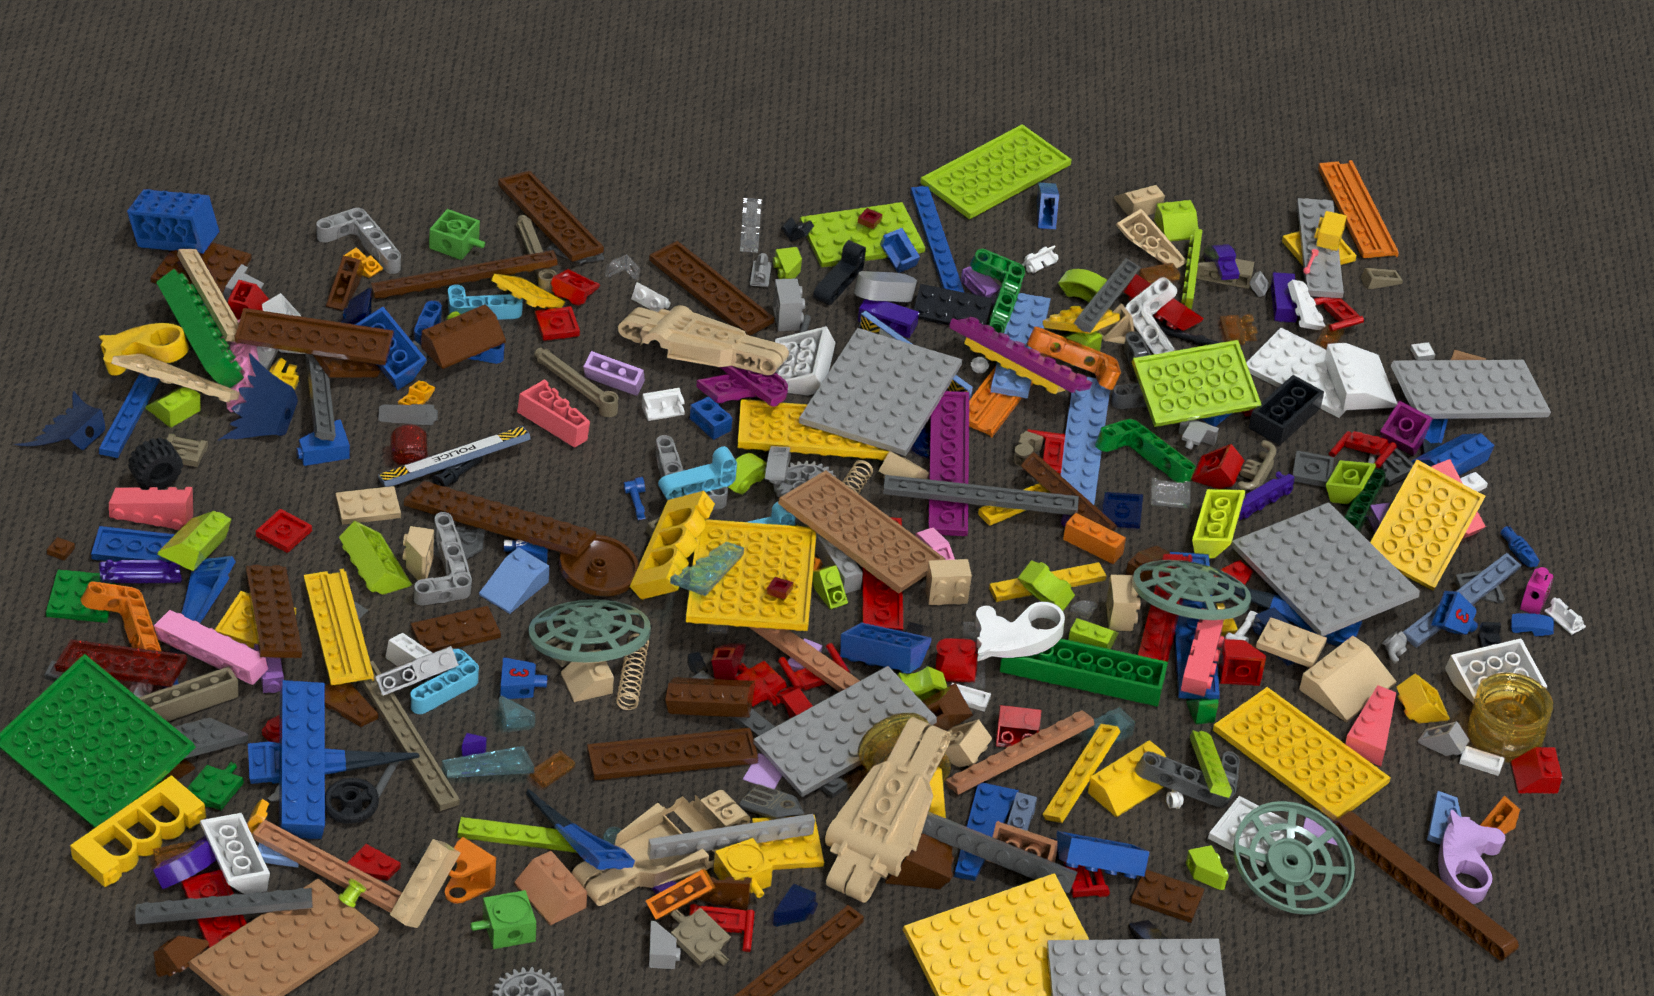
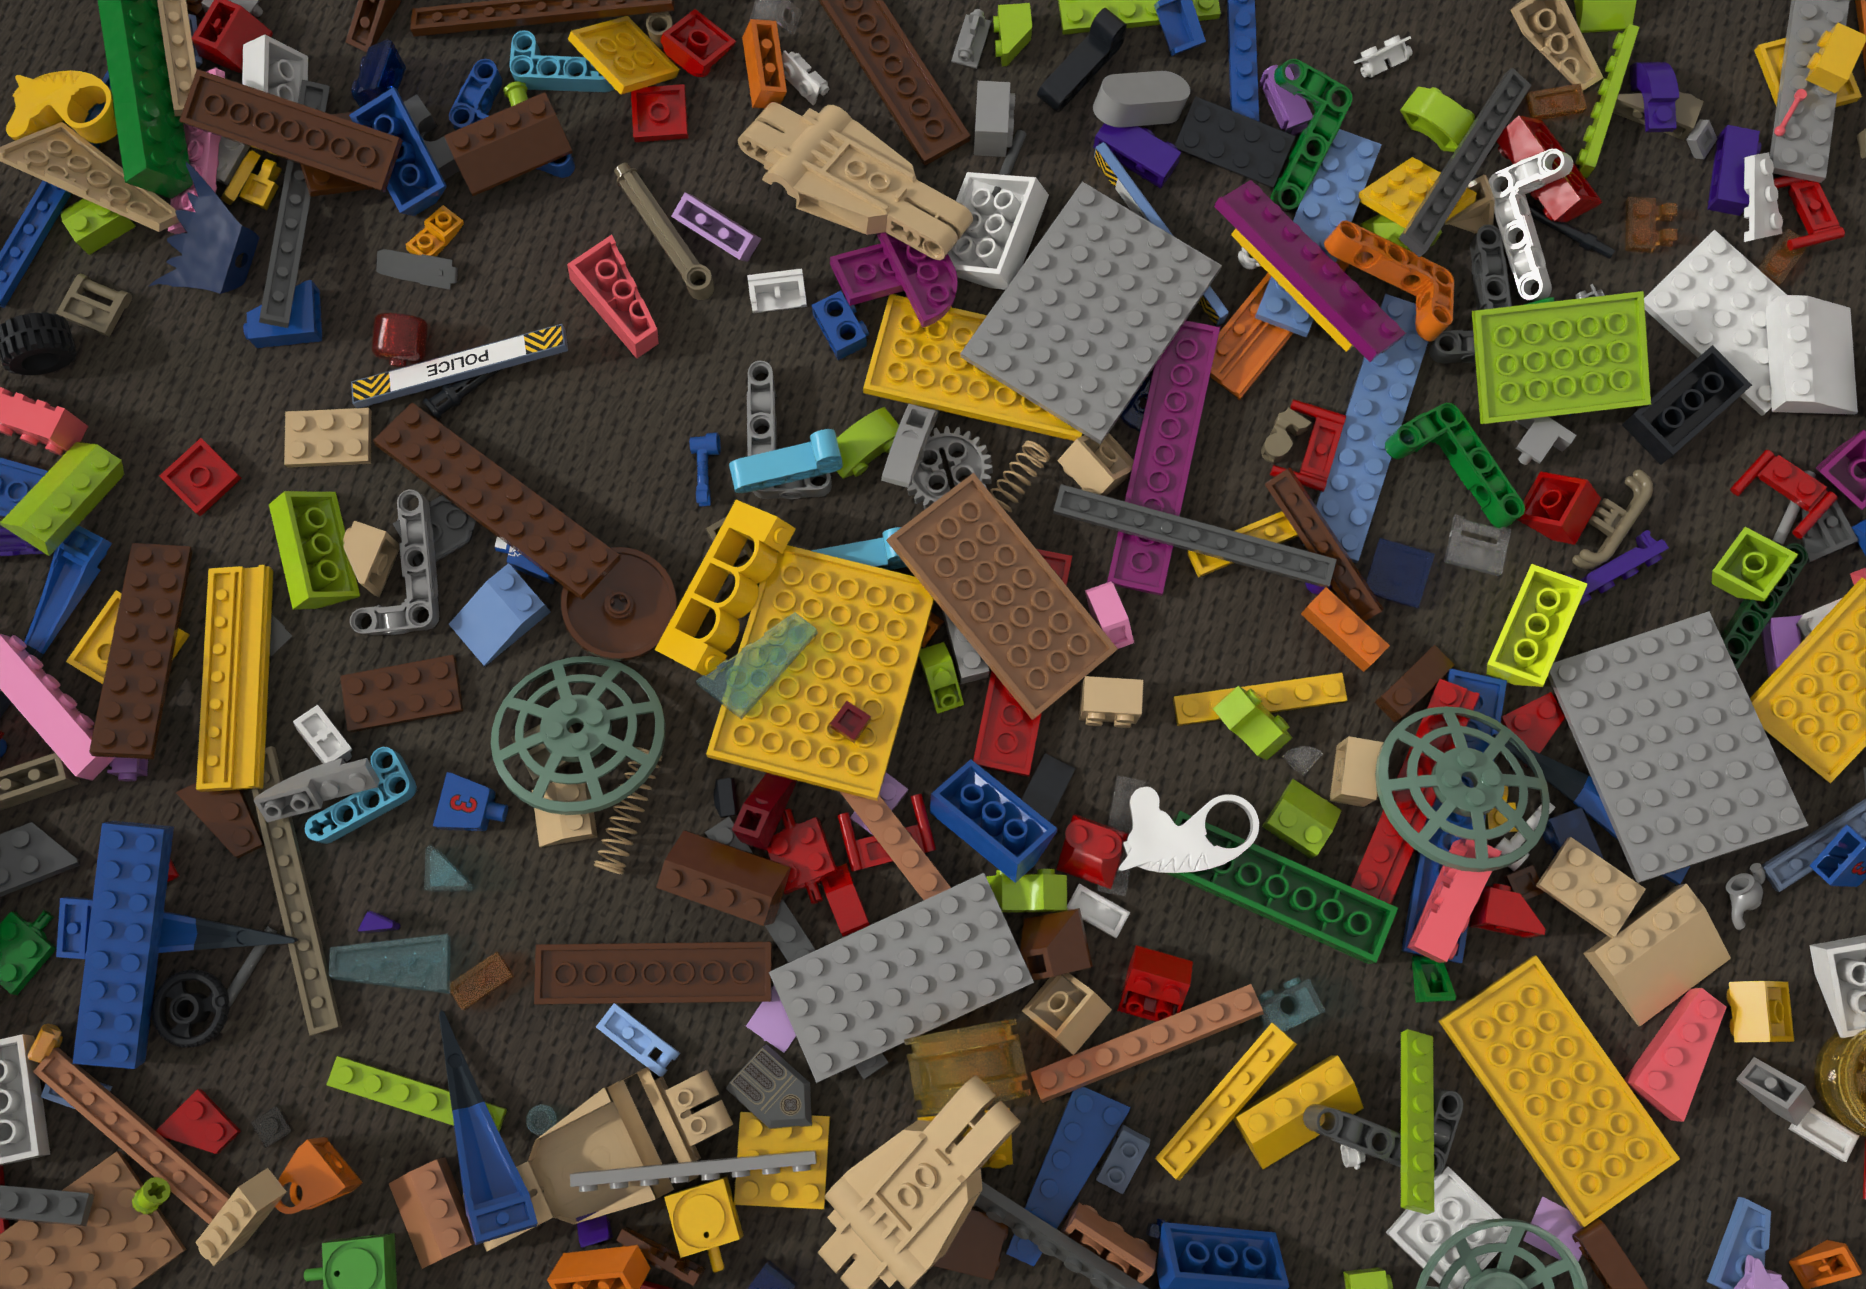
camera: 15 degrees right, 35 degrees up
dark grey plate [1293,451,1334,487] -> none
none -> light blue plate [596,1003,680,1077]
none -> orange brick [742,19,787,109]

